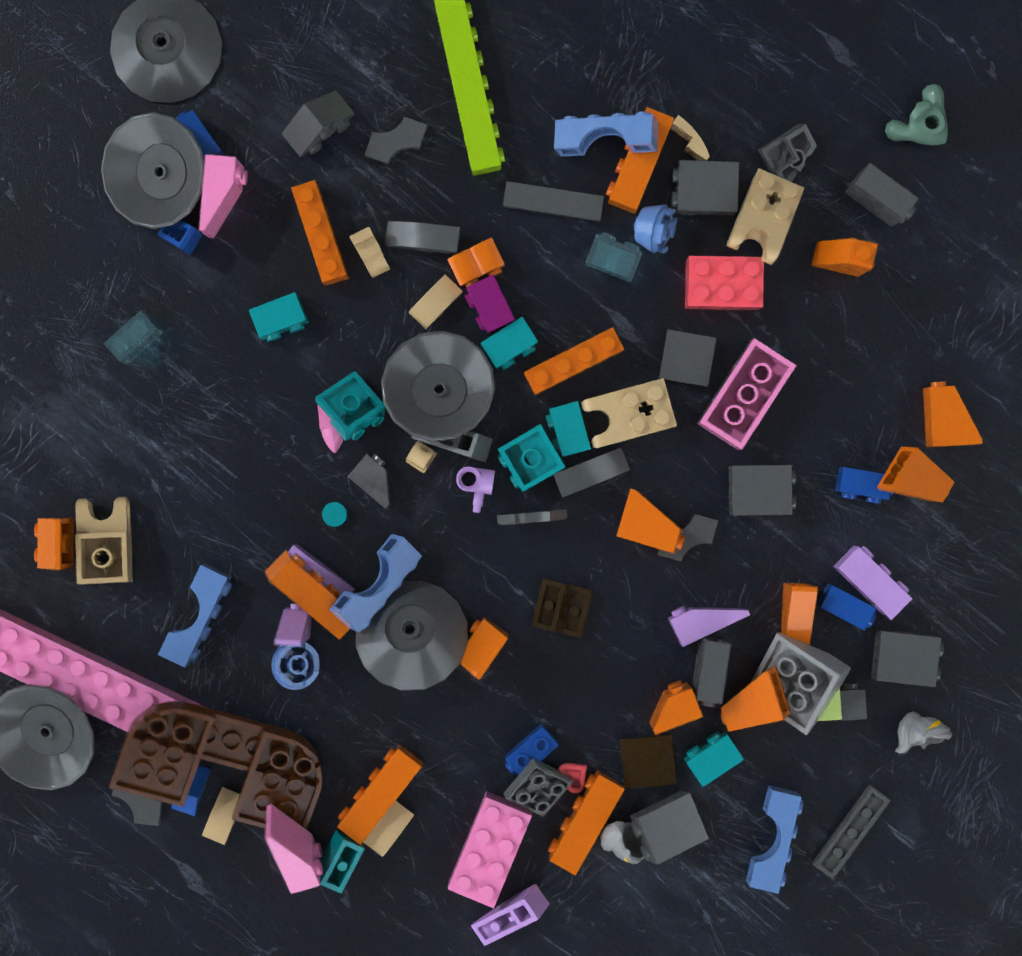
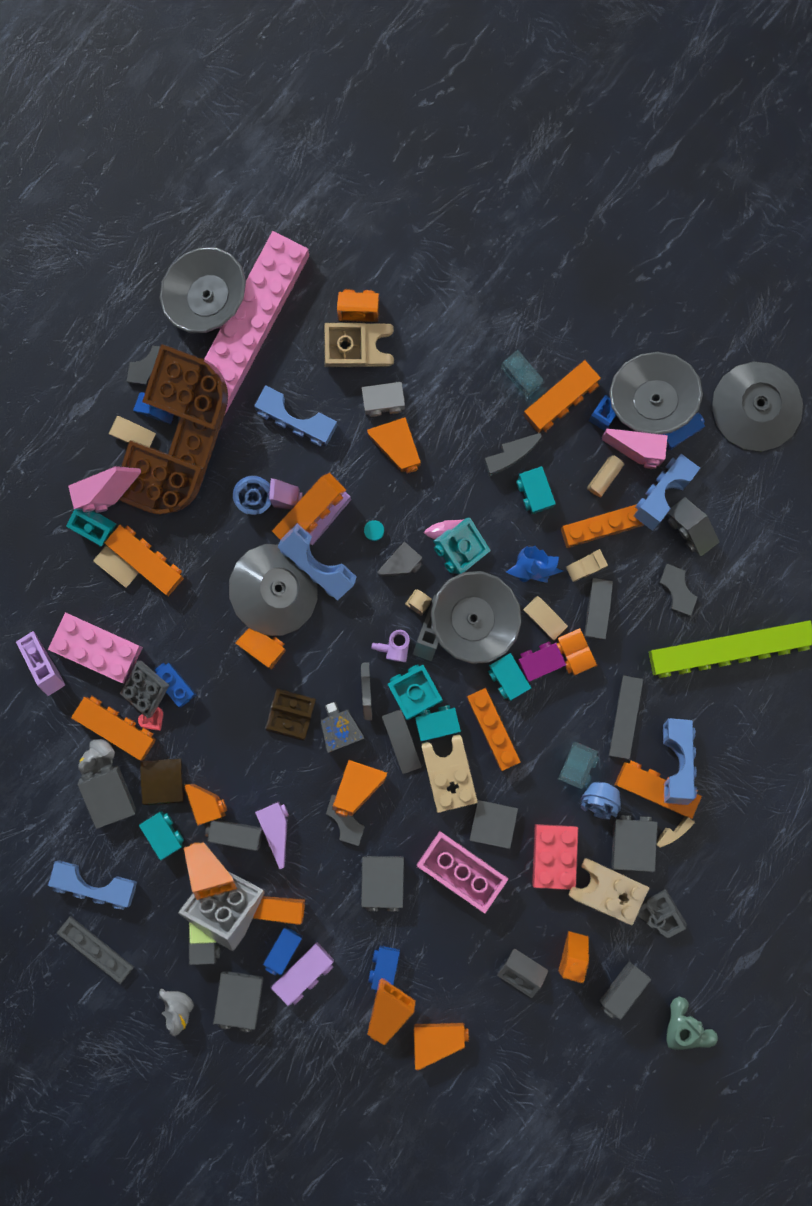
camera: 90 degrees right, 5 degrees down
none -> torso [321,702,365,753]
none -> light grey brick [362,382,405,417]
none -> orange slope [367,418,421,473]
none -> dark grey slope [484,433,542,476]
none -> dark grey panel [497,949,548,998]
none -> blue hair [506,546,563,583]
none -> orange brick [523,360,600,433]
none -> tan brick [587,455,624,497]
none -> medium blue arch [634,454,700,531]

